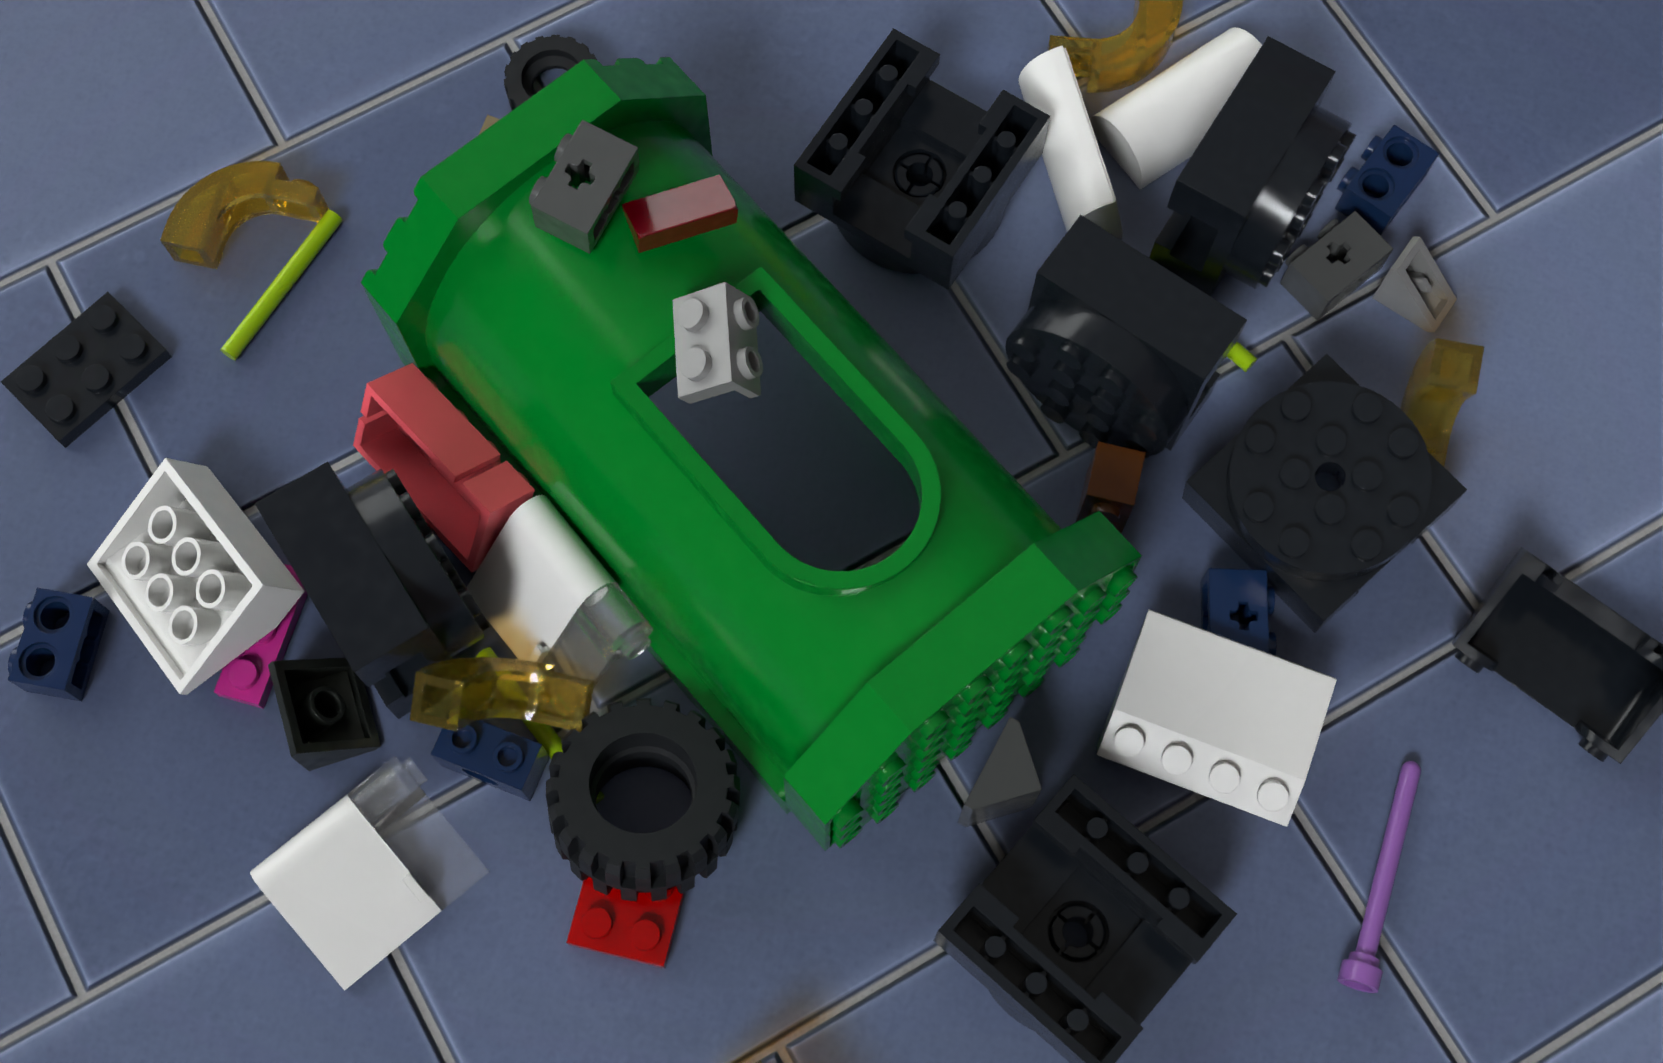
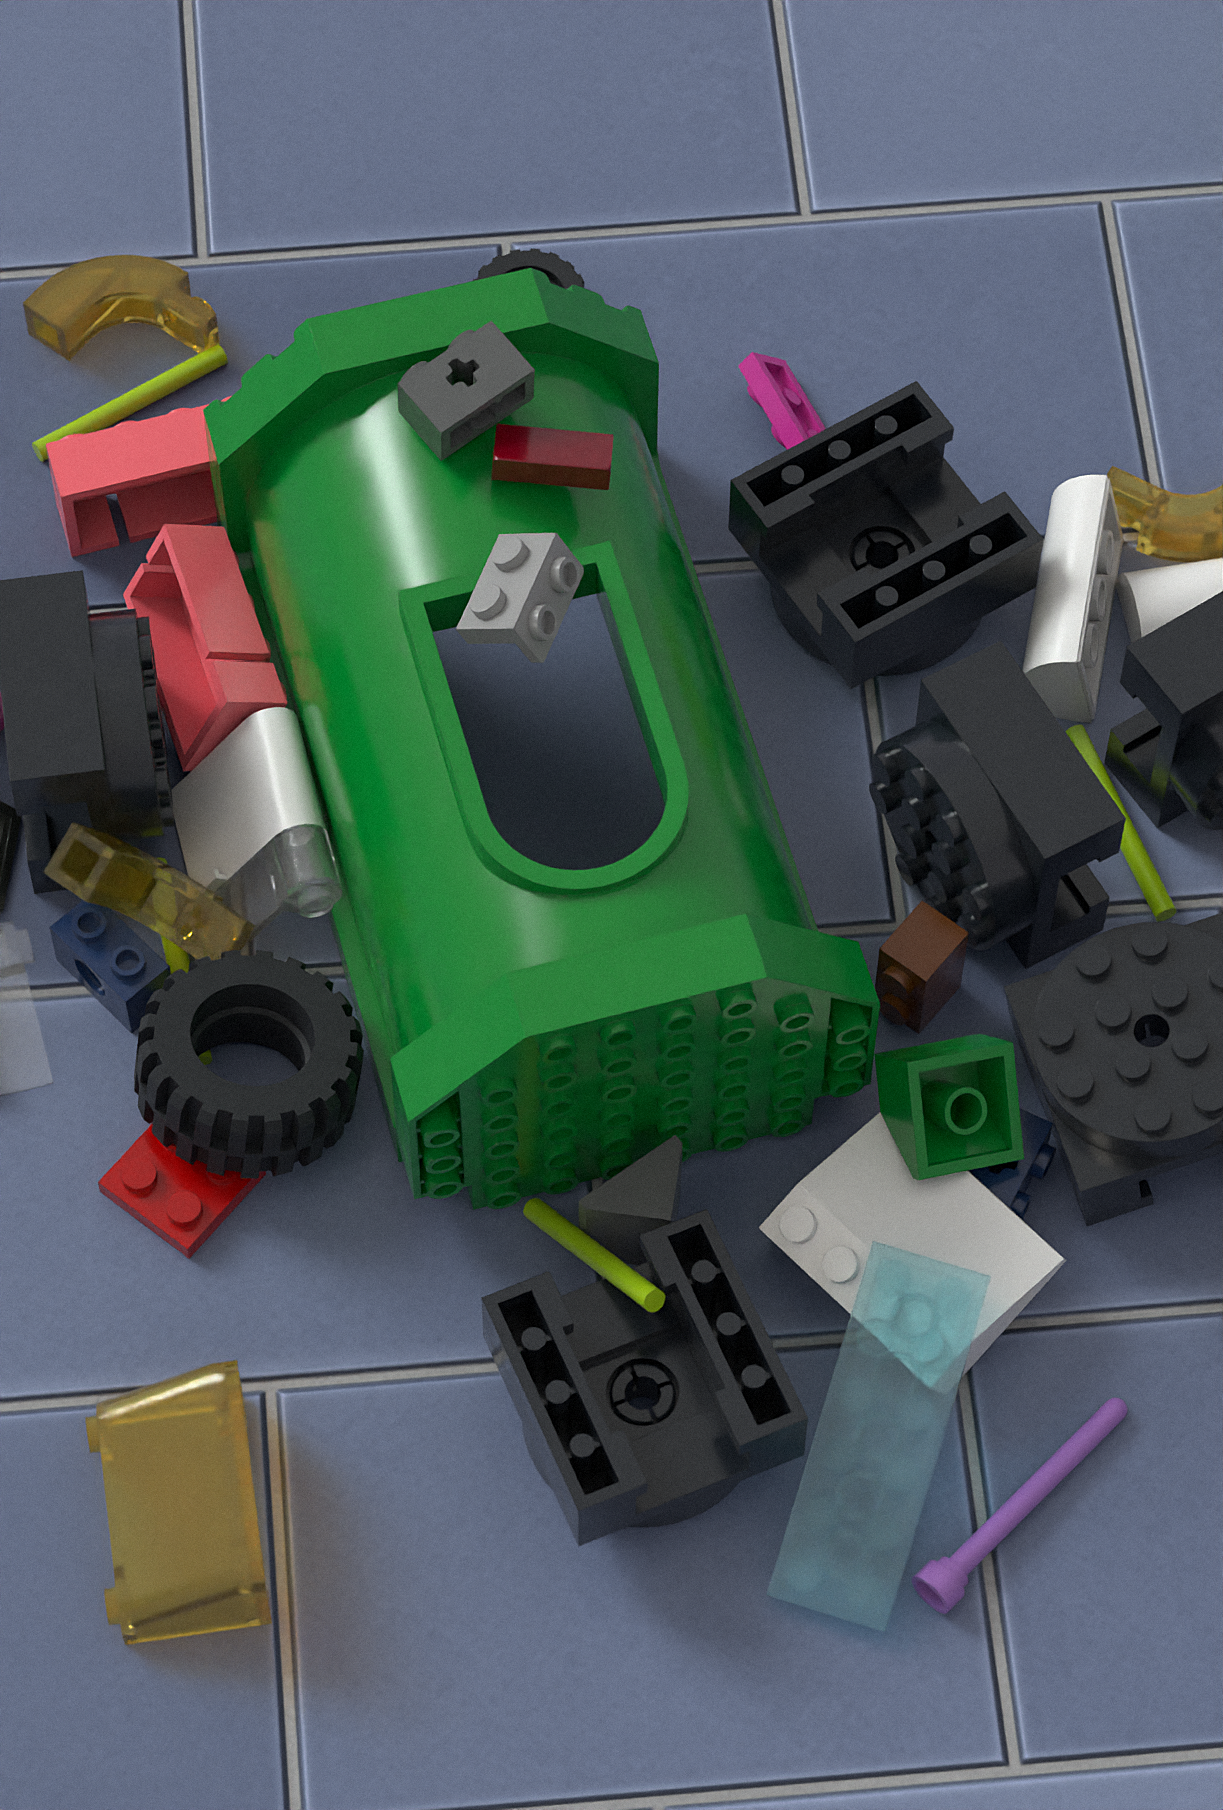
camera: 25 degrees right, 10 degrees down
none -> coral piece [46,396,231,557]
none -> lime bar [523,1198,665,1312]
none -> dark pink plate [738,352,826,450]
none -> clear light blue plate [767,1241,991,1632]
none -> green slope [874,1034,1024,1180]

